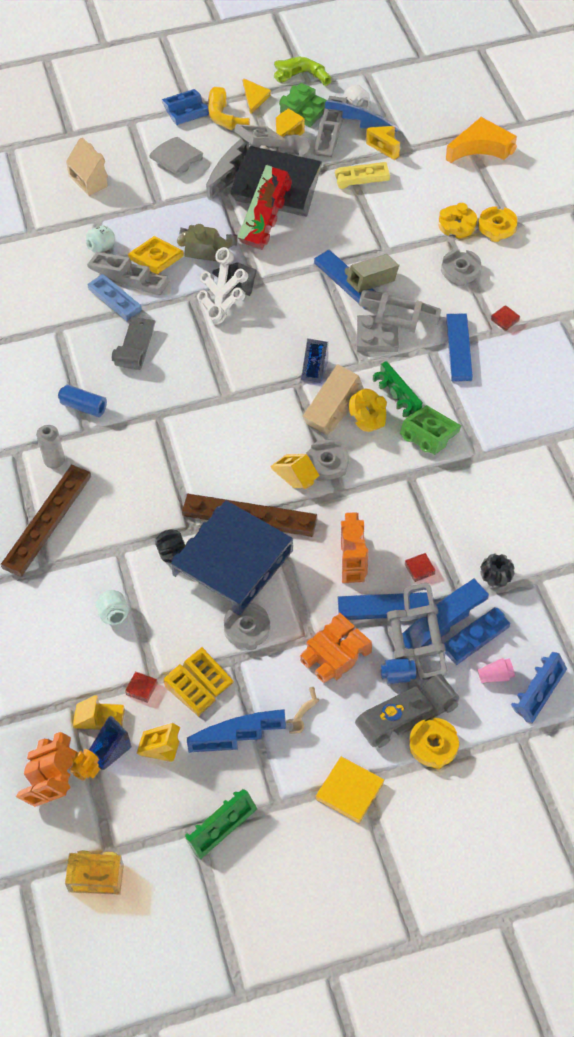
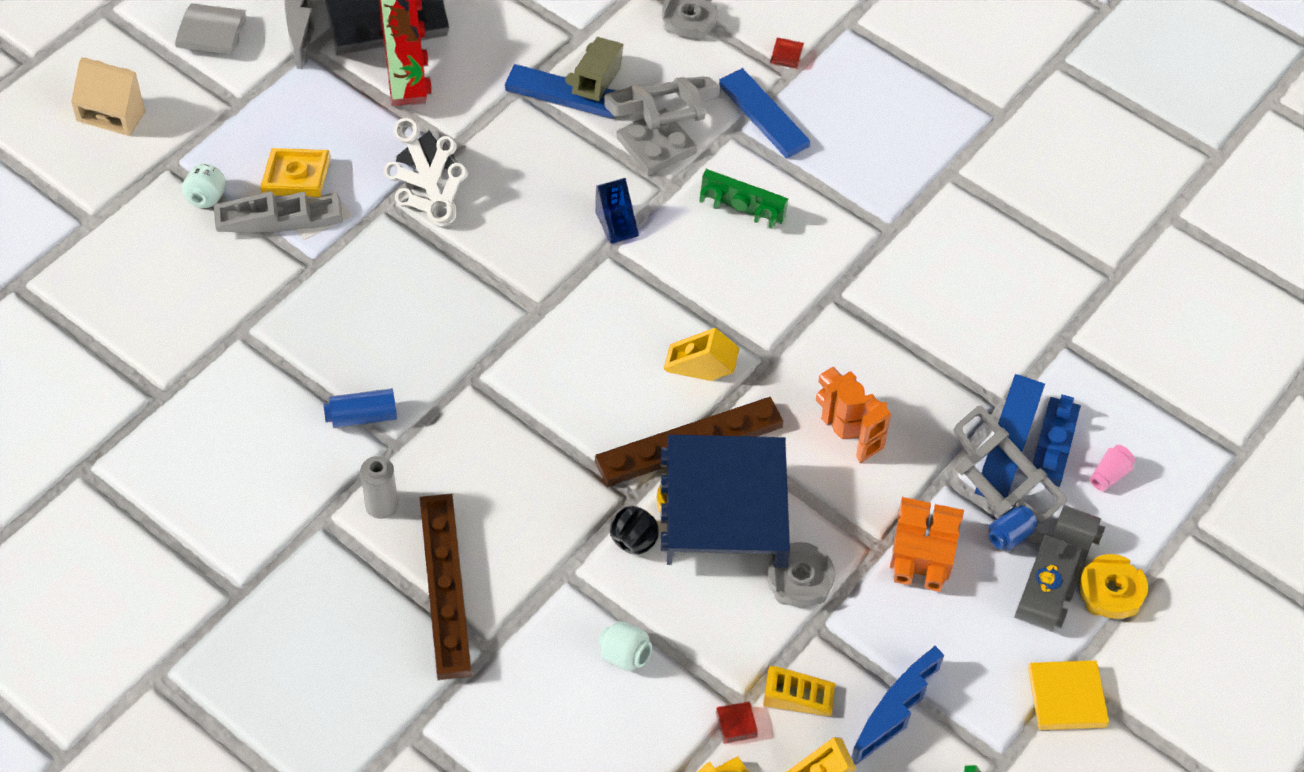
camera: 40 degrees left, 0 degrees up
medium blue plate [87,274,142,321] -> none
dark grey door [111,317,156,370] -> none
olive torso [177,224,238,262] -> none
yellow slope [183,647,234,697] -> none
tan piece [286,687,319,734] -> none
tan wedge [303,364,364,436] -> none
light grey plate [306,440,349,481] -> none
blue tile [338,592,429,620] -> none
yellow plate [349,388,387,432] -> none
bright green plate [399,405,461,455] -> none
clear red tile [404,553,436,582] -> none
black piece [480,553,515,587] -> none
blue plate [511,652,567,723] -> none

